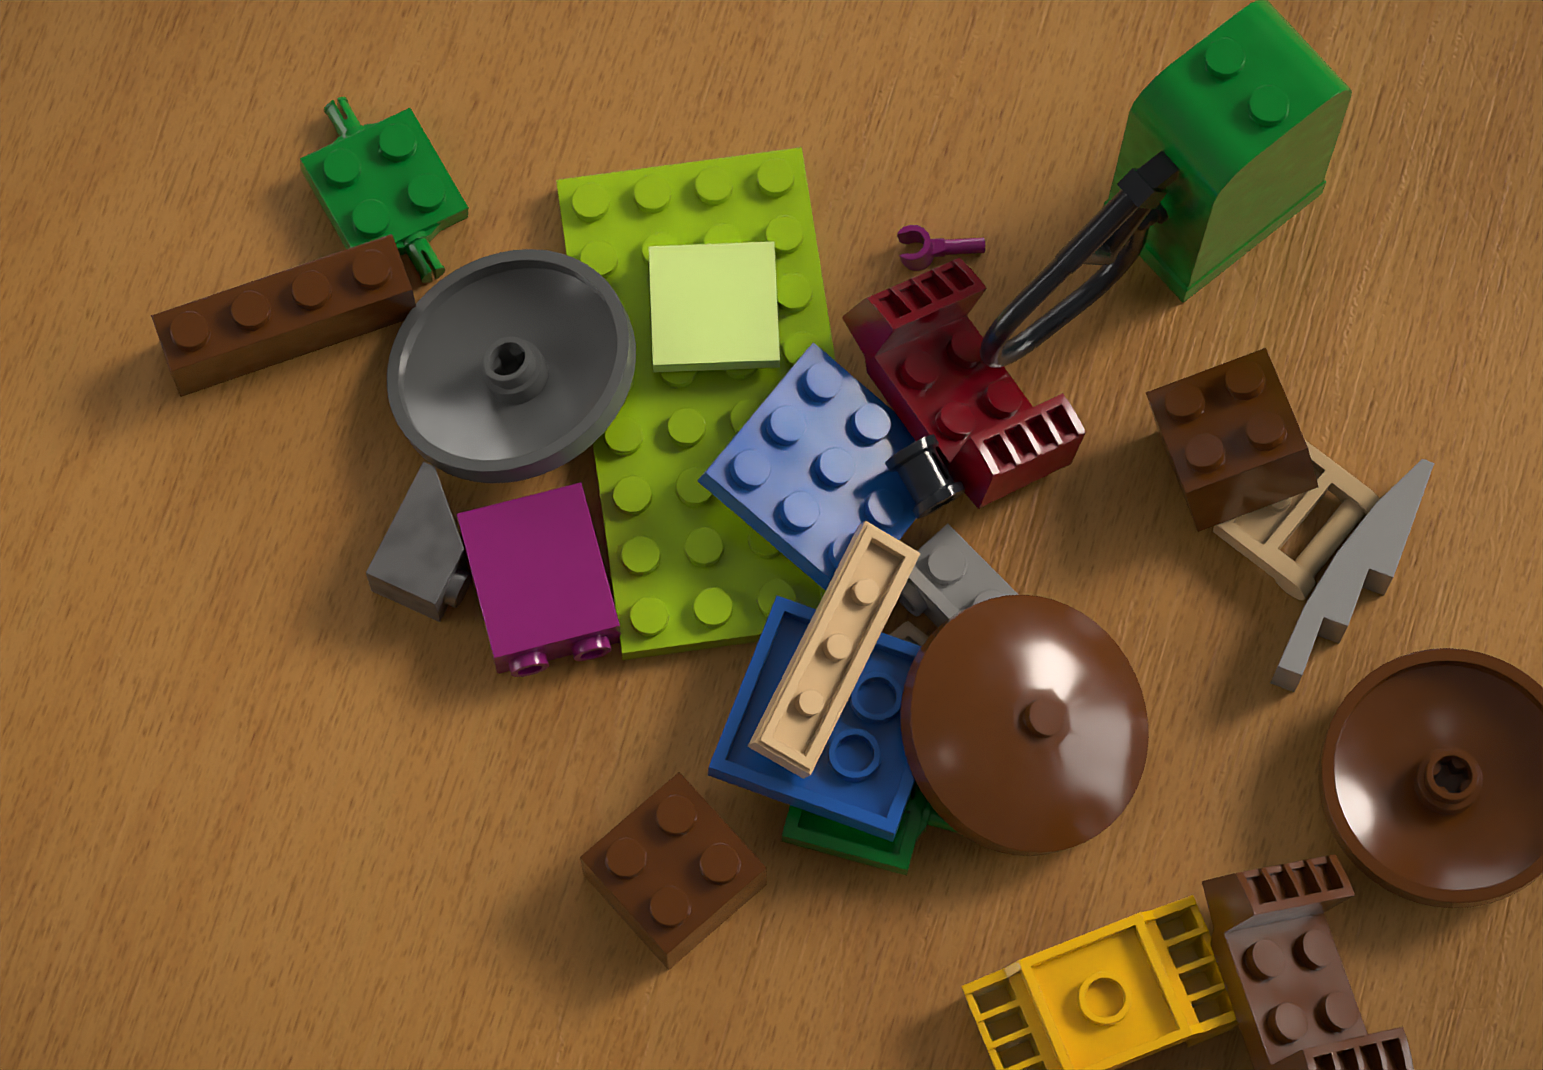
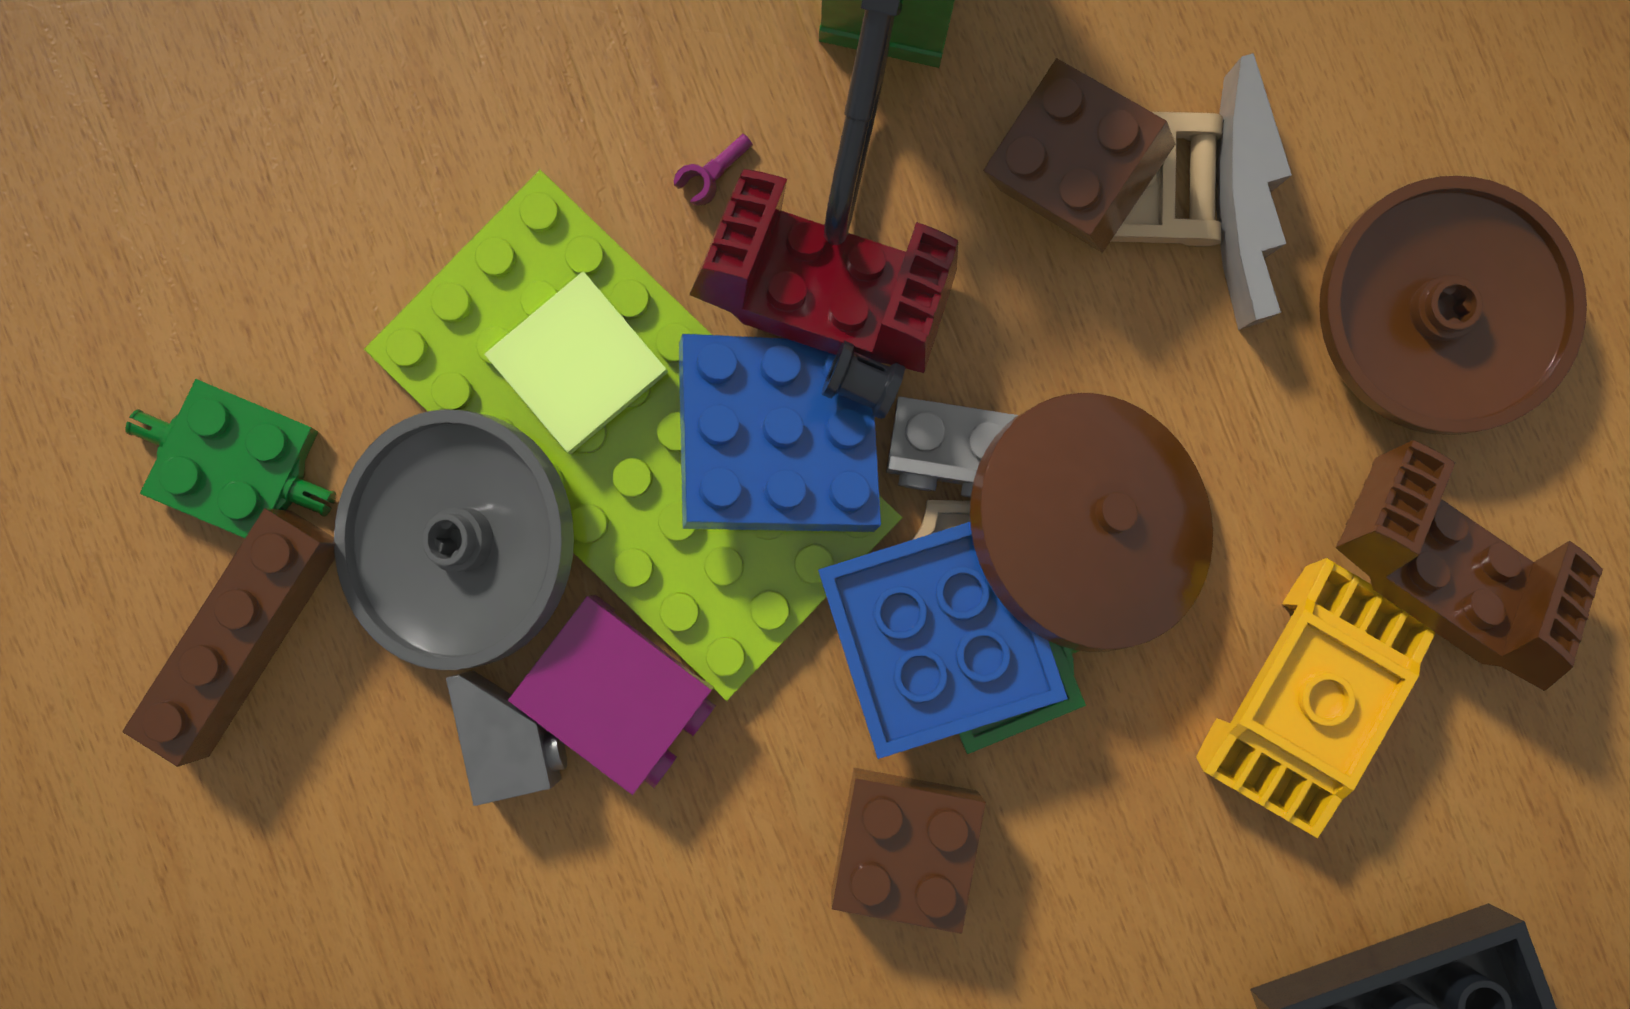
camera: 35 degrees left, 15 degrees up
tan tile [748,521,921,779] -> none

